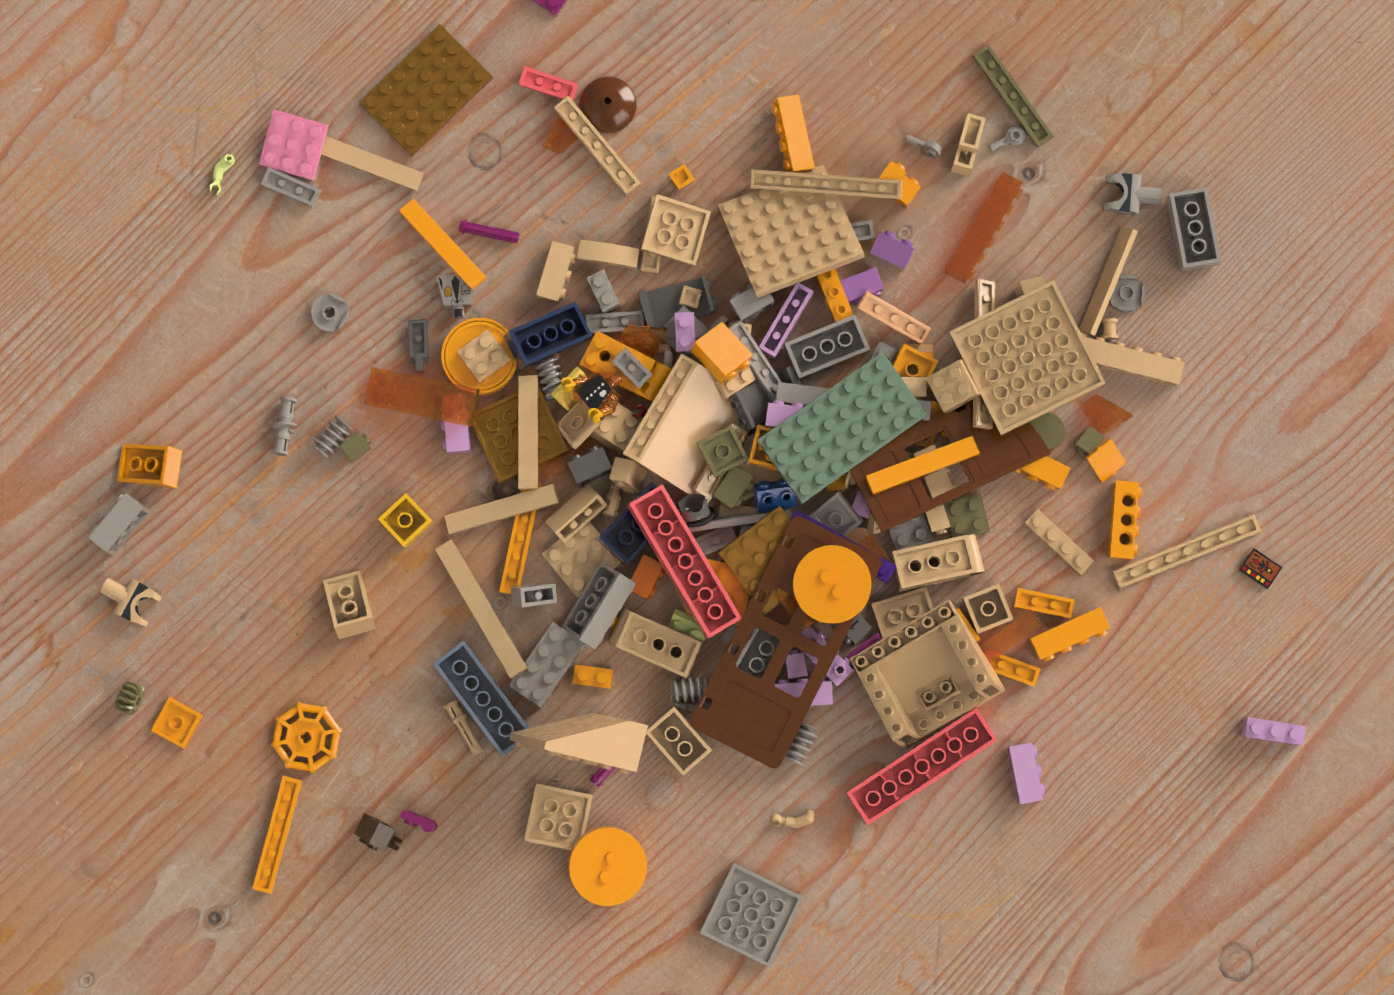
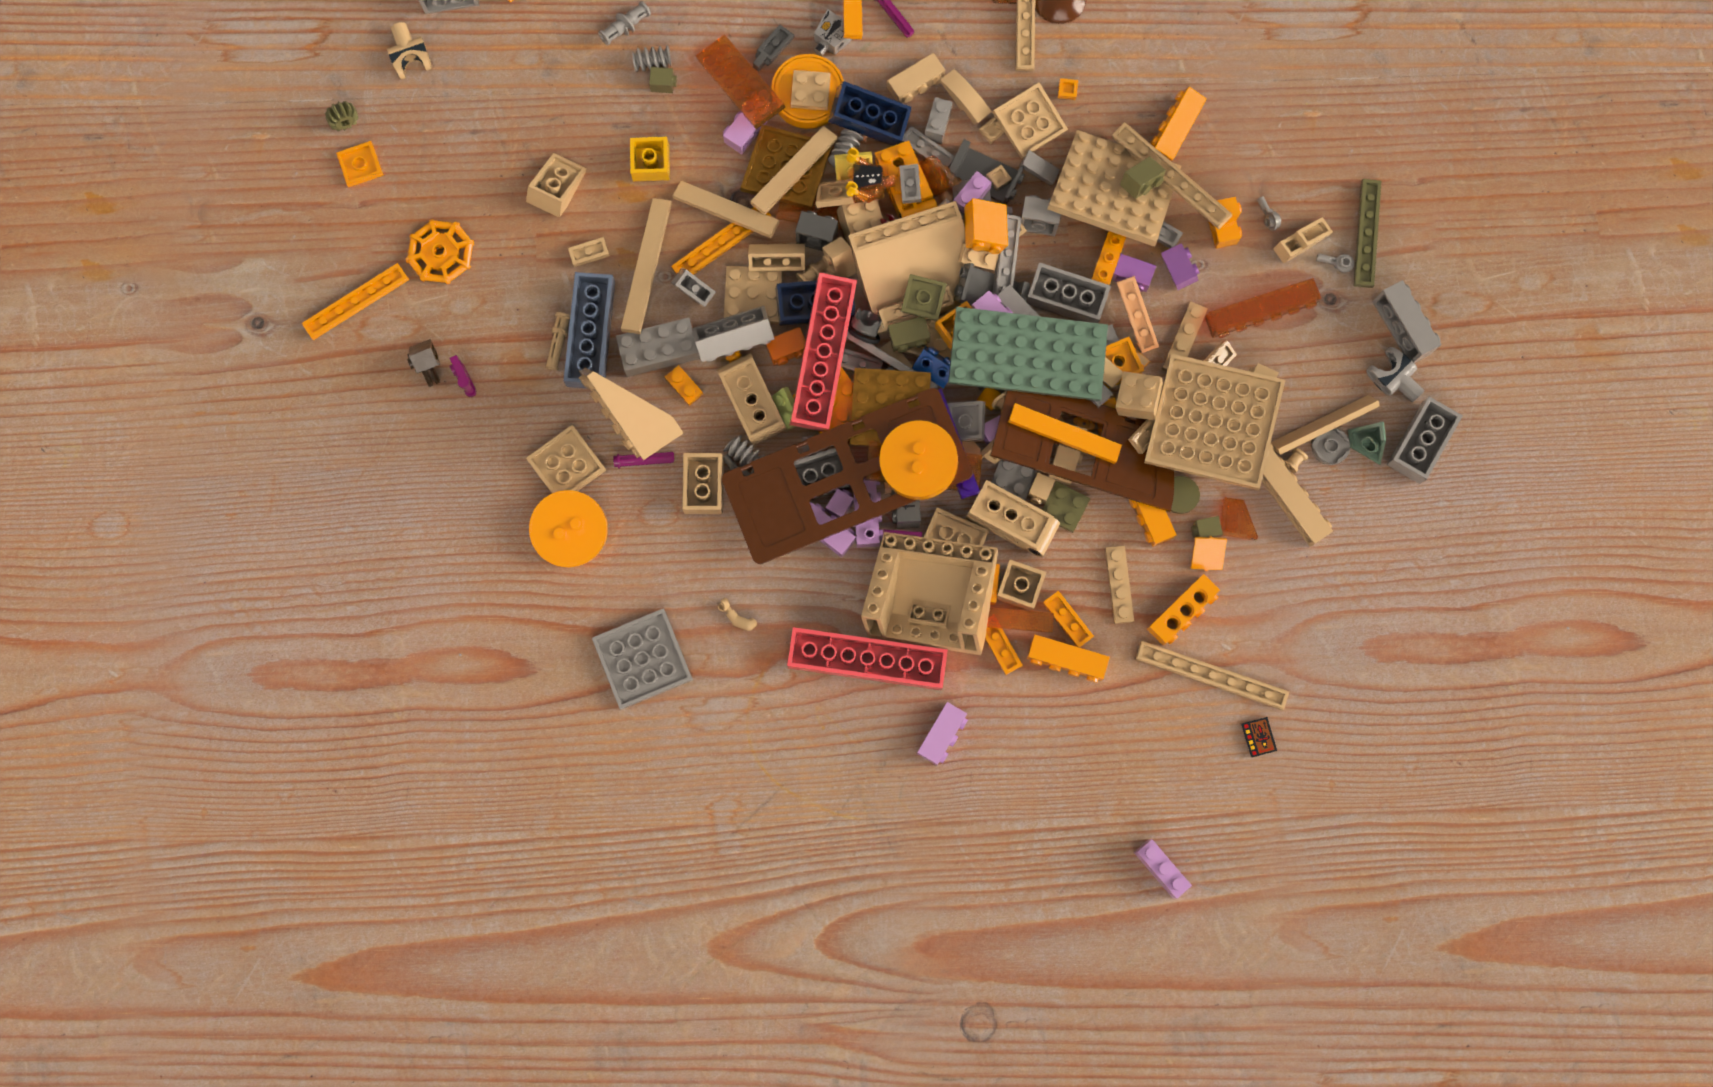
camera: 35 degrees right, 5 degrees down
lavender brick [759,283,814,360] -> none
light grey piece [786,722,819,766] -> none
none -> tan plate [568,237,610,267]
none -> light grey slope [1020,150,1060,186]
none -> olive brick [1120,157,1166,199]
none -> tan plate [1162,301,1208,371]
none -> sand green slope [1348,422,1386,465]
none -> light grey brick [1373,280,1441,363]

